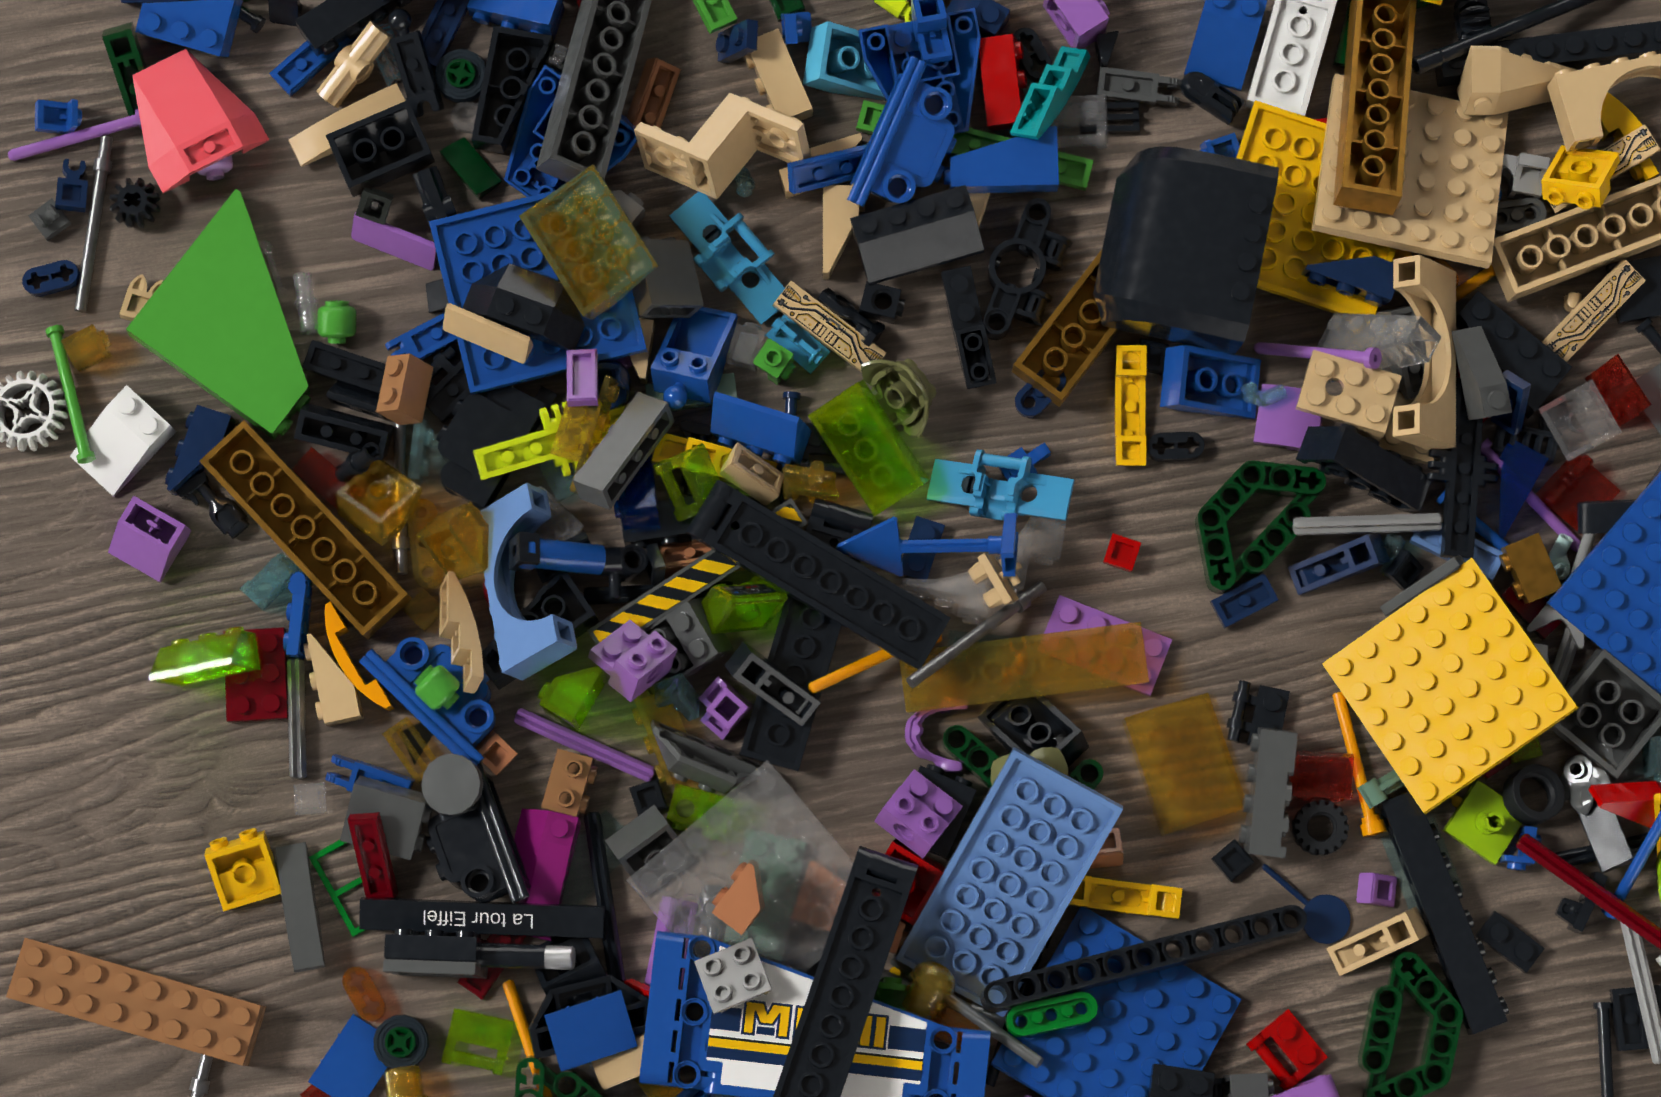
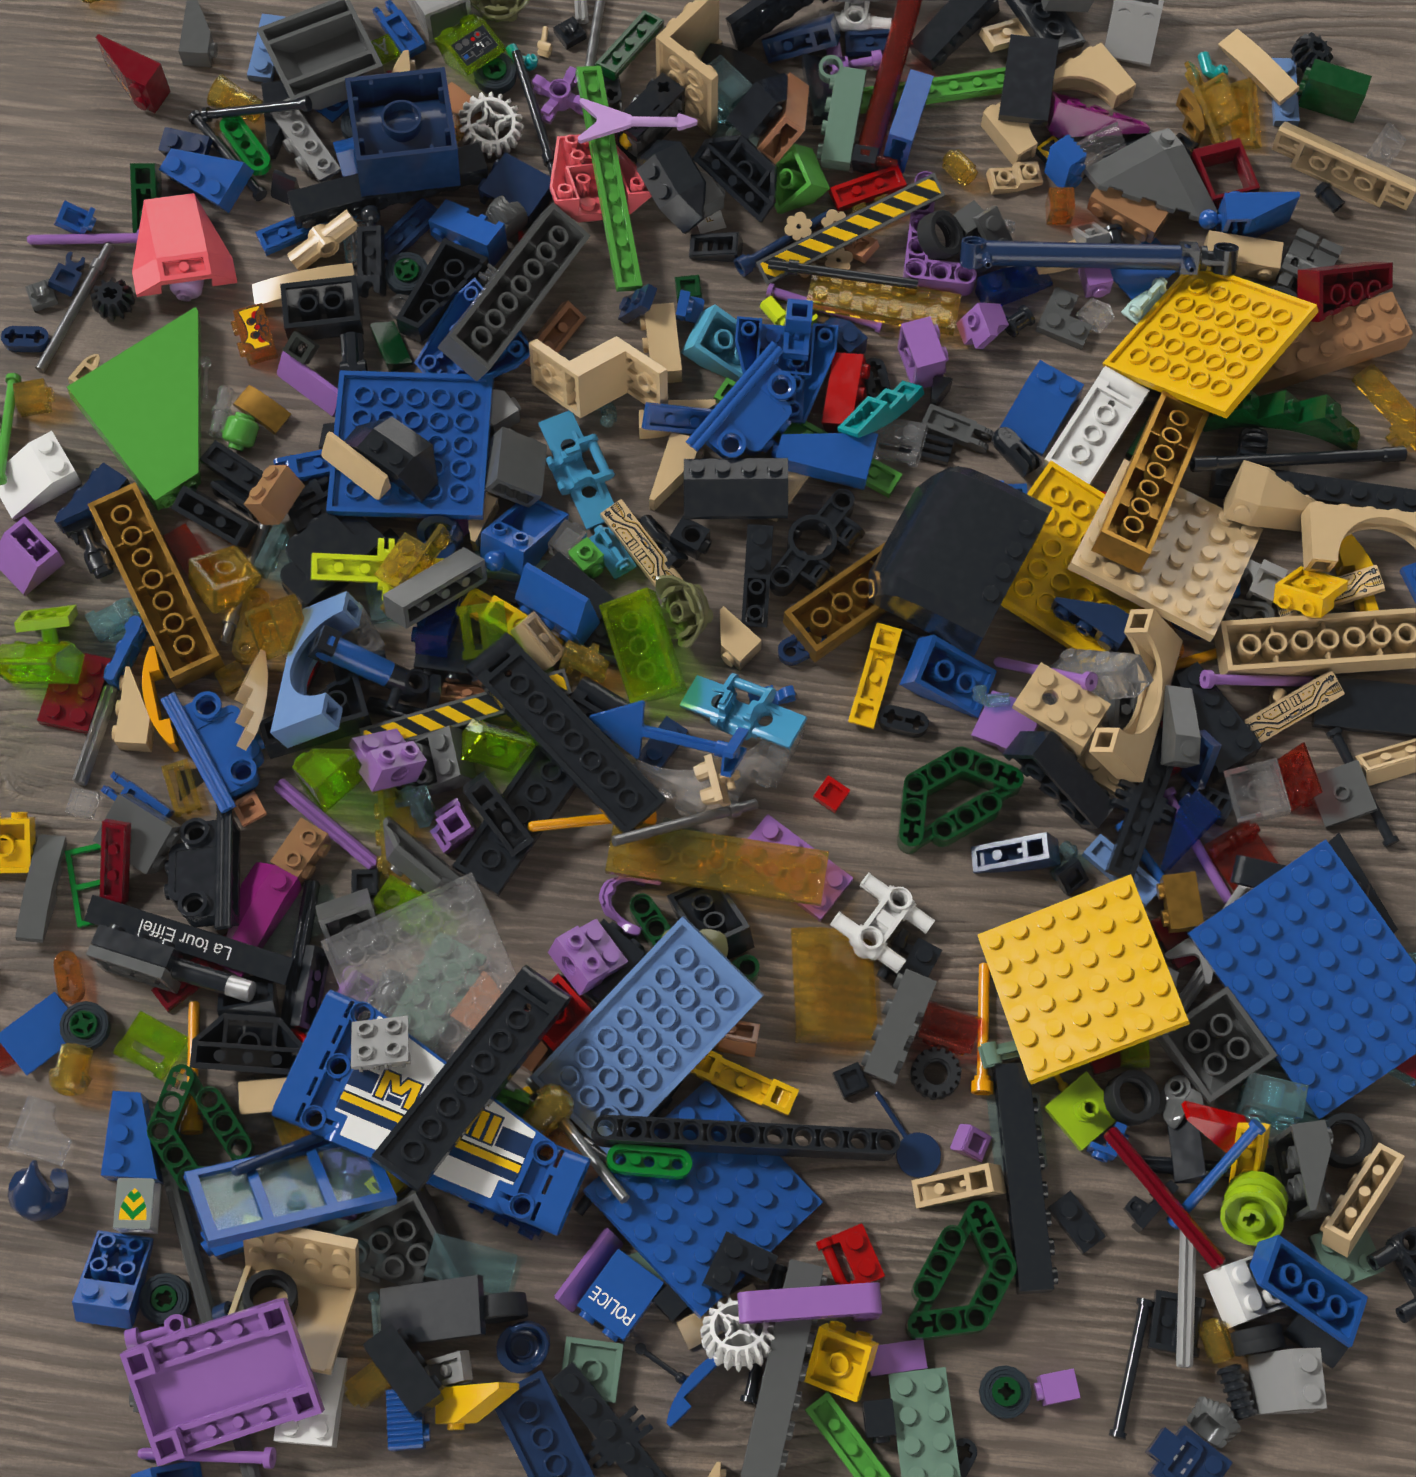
camera: 15 degrees right, 10 degrees down
black pin [335,442,381,483] -> none
bright green head [414,665,460,710] -> none
dark grey tile [421,753,483,816] -> none
clear yellow slope [519,164,659,320] -> none
blue window [544,990,637,1072] -> none
medium lavender tile [567,349,598,407] -> none
nougat slope [711,859,765,935] -> none
dark blue plate [1210,573,1279,629] -> none
light grey axle [1292,513,1442,535] -> none
dark grey tile [1380,555,1465,616] -> none
light aqua arm [1548,533,1573,580] -> none
none -> lime tile [14,605,78,651]
none -> clear orange brick [231,303,278,366]
none -> pearl gold slope [233,385,291,435]
none -> black plate [290,945,331,1033]
none -> black tile [541,551,617,621]
none -> tan slope [720,606,762,671]
none -> white piece [830,873,935,974]
none -> medium lavender bar [1200,670,1315,689]

